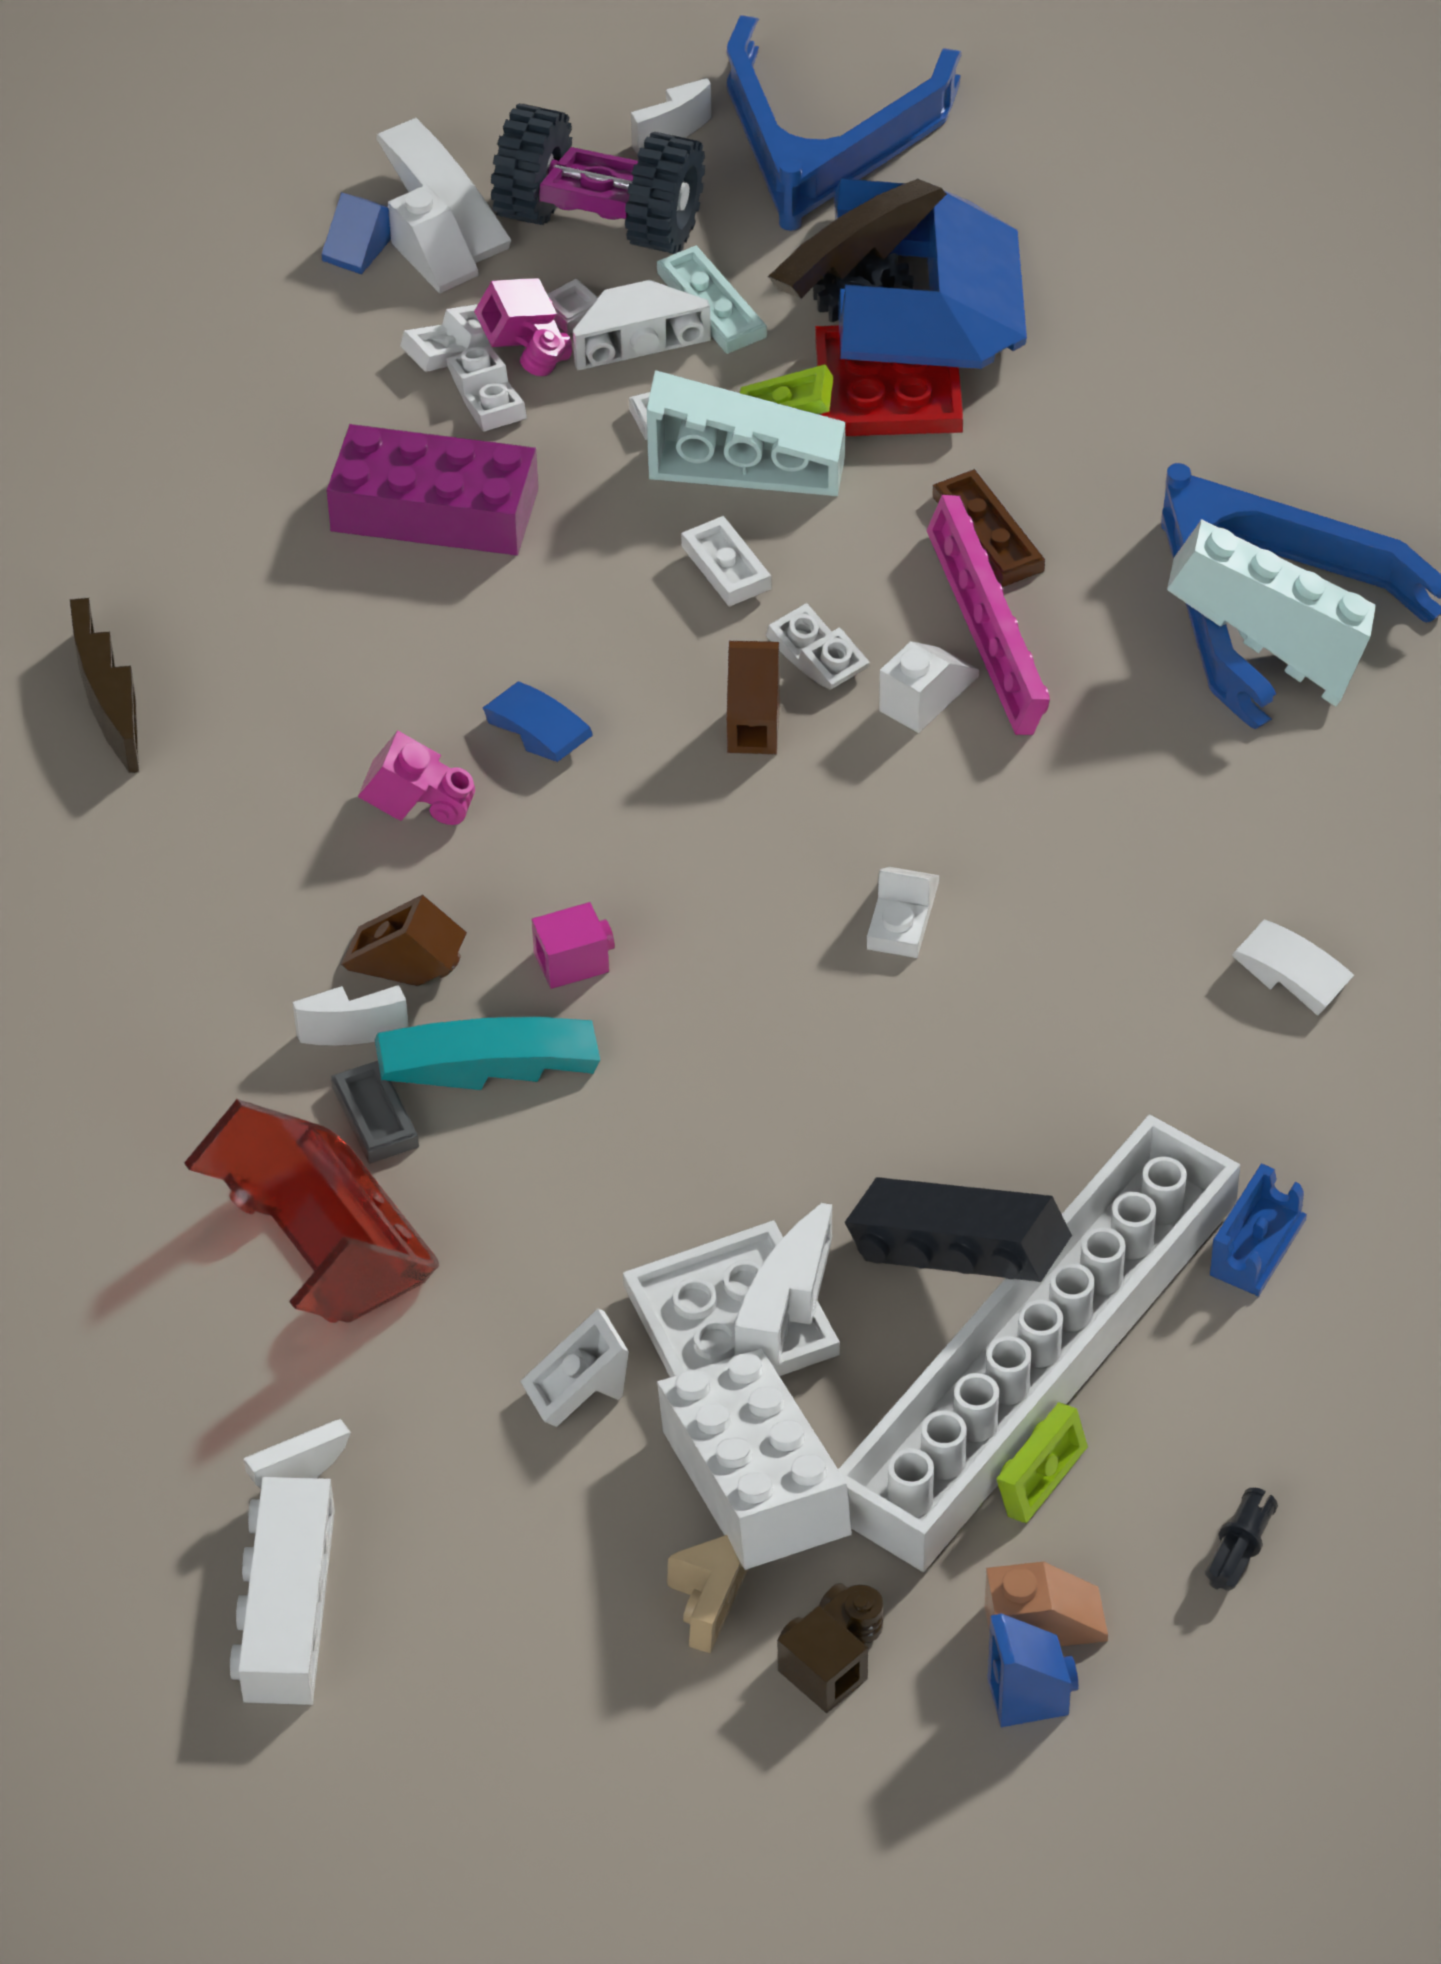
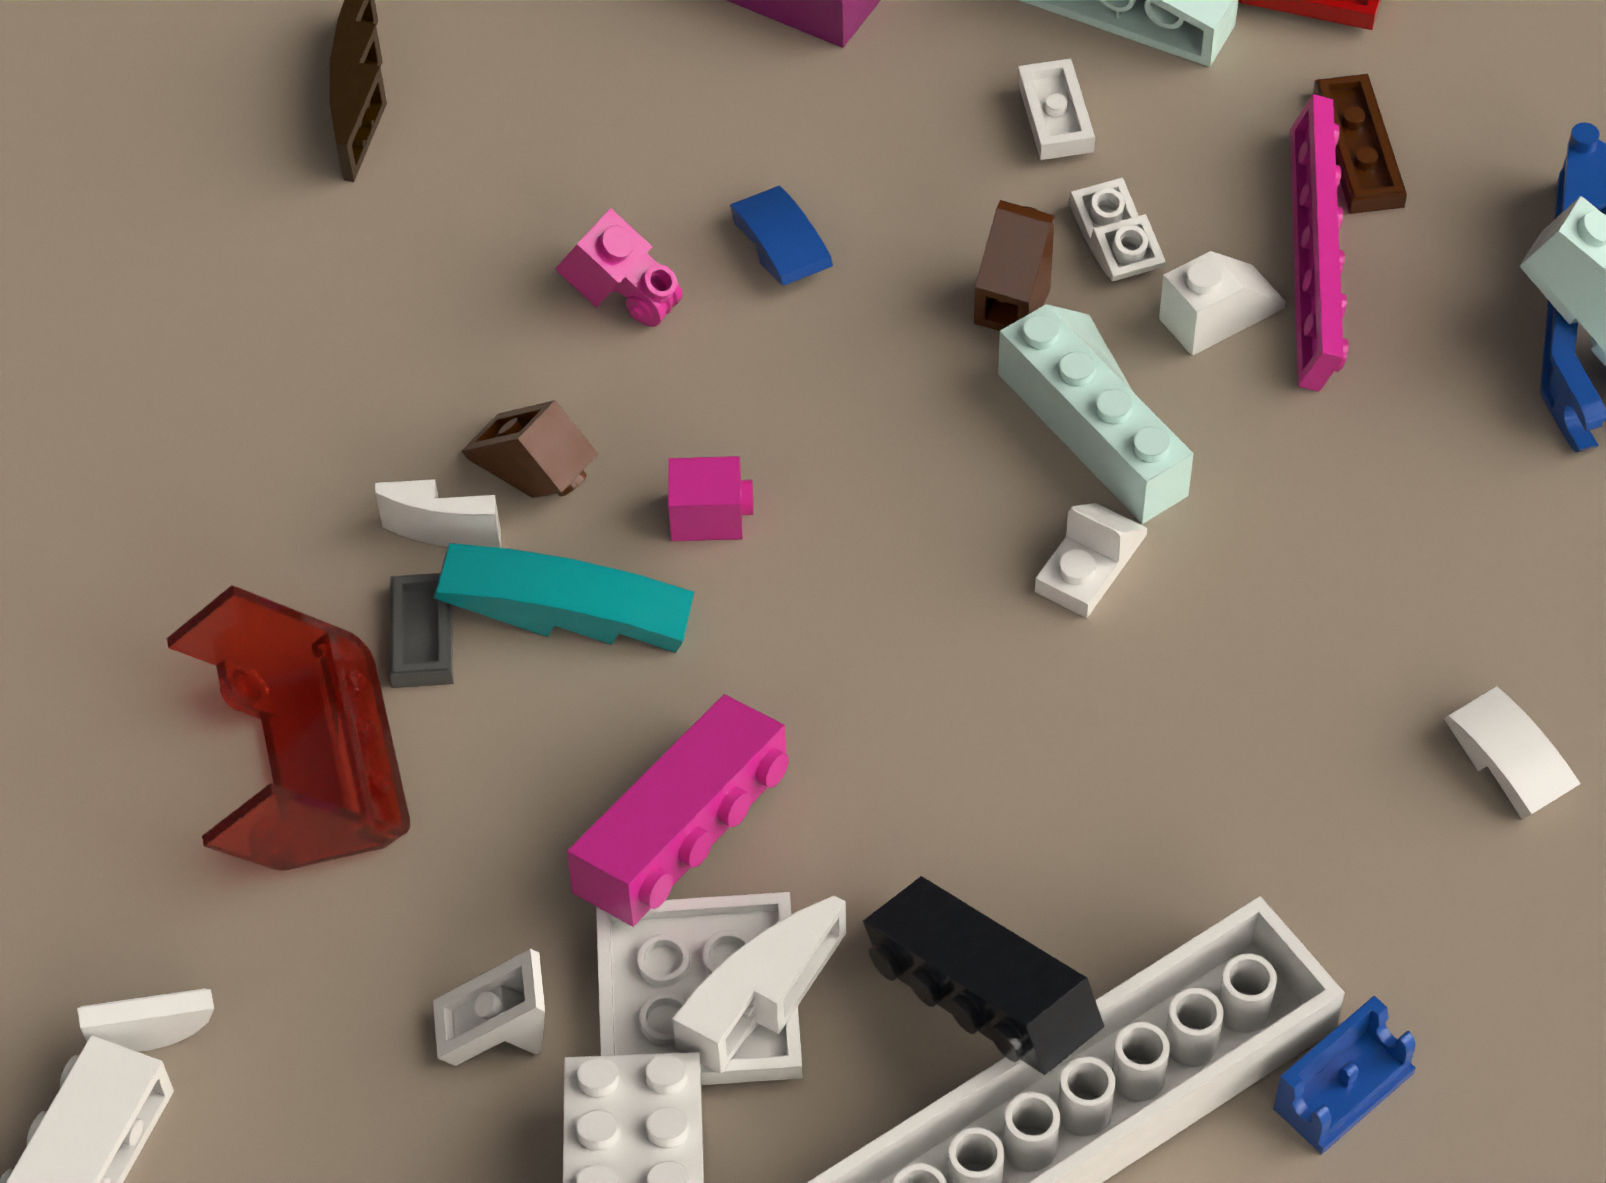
camera: 20 degrees right, 5 degrees up
none -> dark pink brick [567,694,789,927]
none -> light aqua wedge [998,304,1194,524]

